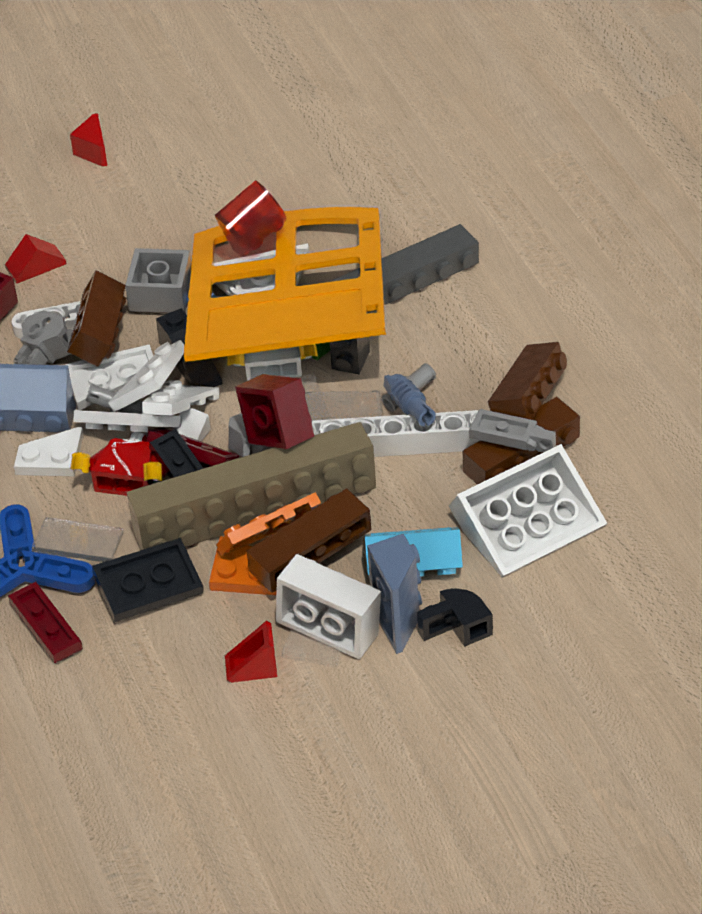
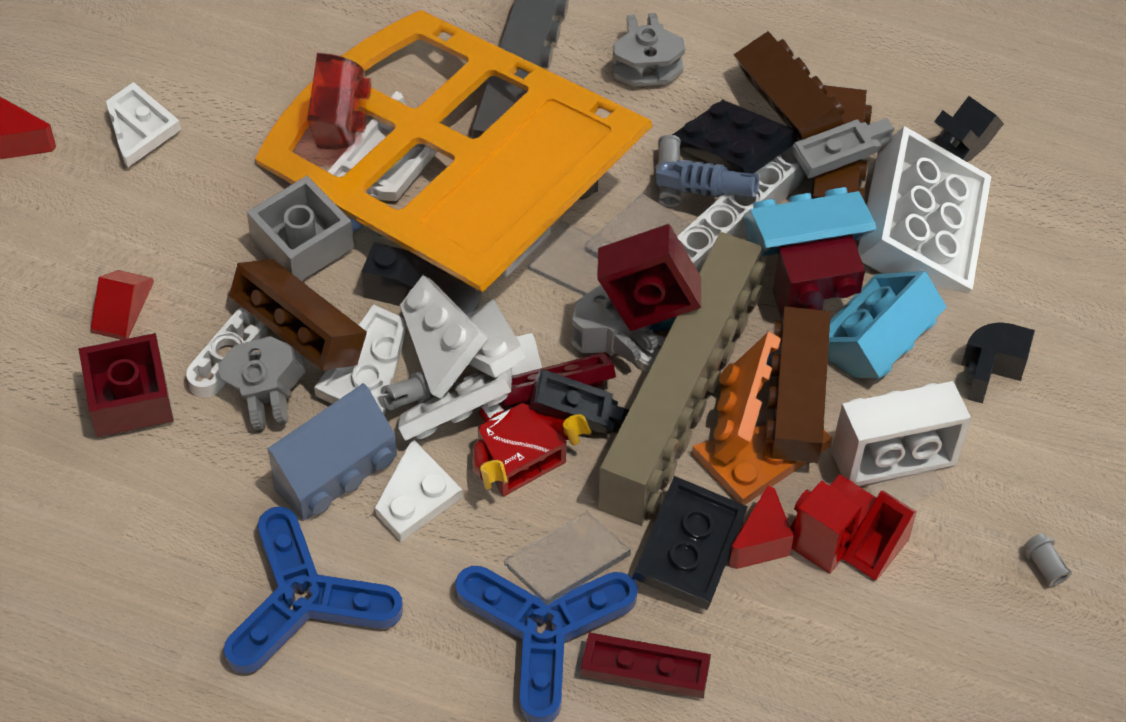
camera: 50 degrees left, 10 degrees up
sand blue slope [367,534,422,654] -> none
none -> white wing [106,82,181,167]
none -> light grey hinge [612,13,685,87]
none -> black plate [672,99,798,174]
none -> red slope [729,485,794,569]
none -> medium azure slope [744,187,876,257]
none -> dark red brick [773,235,865,319]
none -> red brick [790,474,877,574]
none -> black brick [934,96,1004,162]
none -> light grey pin [1024,533,1072,587]

